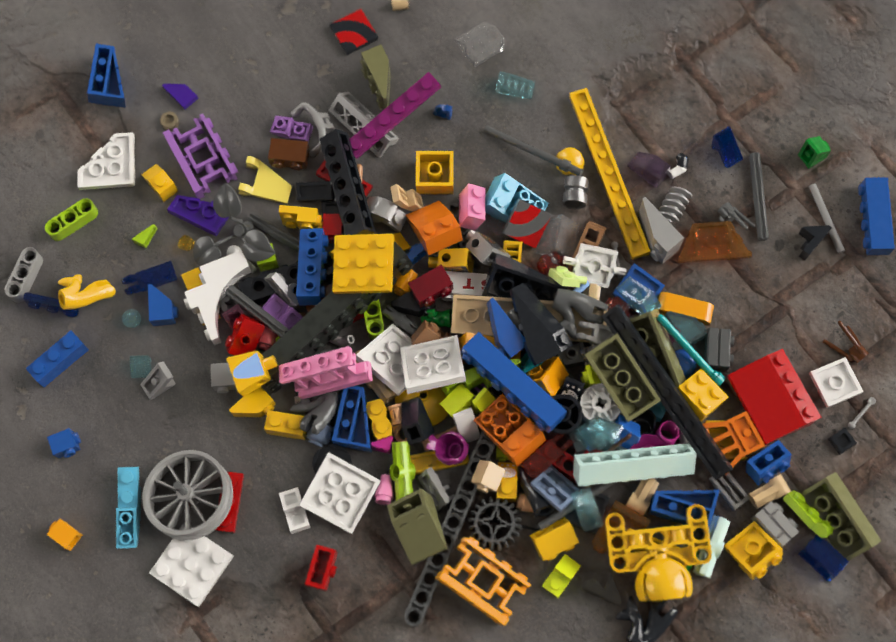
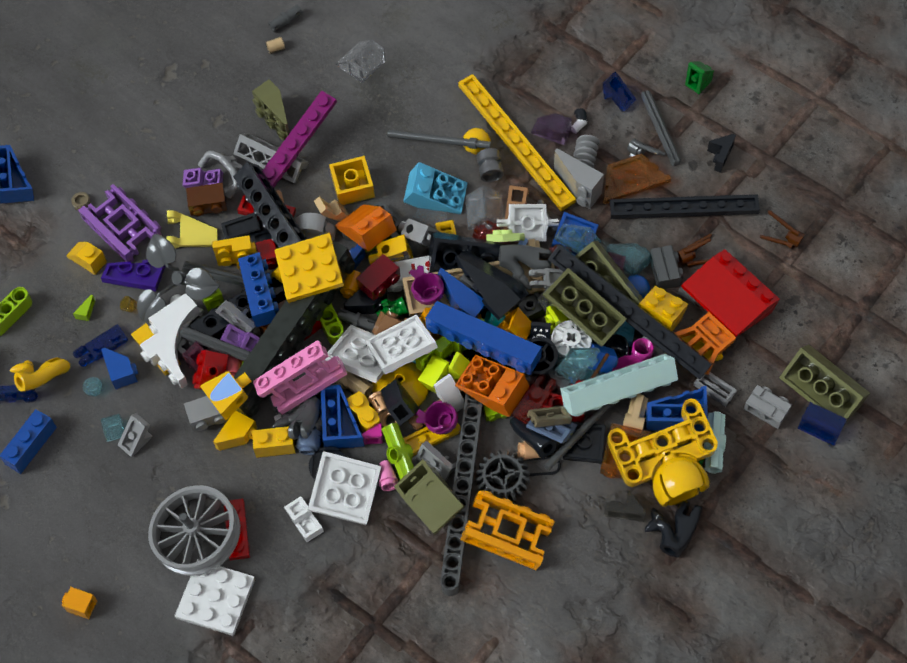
camera: 15 degrees left, 10 degrees down
blue brick [47,428,81,459] -> none
white plate [78,132,135,190] -> none
medium azure slope [116,467,141,548] -> none
dark purple tile [162,84,198,110] -> none
red brick [305,545,338,592] -> none
tile [330,9,378,55] -> none
blue tile [433,104,452,119] -> none
bright pink brick [459,184,485,231] -> none
tan brick [471,460,505,493] -> none
clear light blue slope [496,71,535,99] -> none
yellow slope [496,462,517,503] -> none
tile [502,199,552,249] -> none
yellow brick [529,517,579,561] -> none
neon yellow slope [541,554,581,598] -> none
clear light blue slope [570,486,603,532] -> none
light orange beam [656,292,714,326] -> none
teal piece [657,314,726,386] -> none
yellow plate [724,521,783,580] -> none
blue brick [746,440,792,486] -> none
tan piece [748,474,791,509] -> none
lime hinge [783,490,834,538] -> none
light grey bar [809,184,845,254] -> none
white plate [809,357,863,408] -> none
black tile [828,428,857,455] -> none
light grey hinge [848,397,876,429] -> none
blue brick [858,177,895,255] -> none
none -> magenta hat [410,265,444,305]
none -> dark tan tile [527,406,572,428]
none -> black plate [610,194,760,219]
none -> reddish brown plant [677,234,712,267]

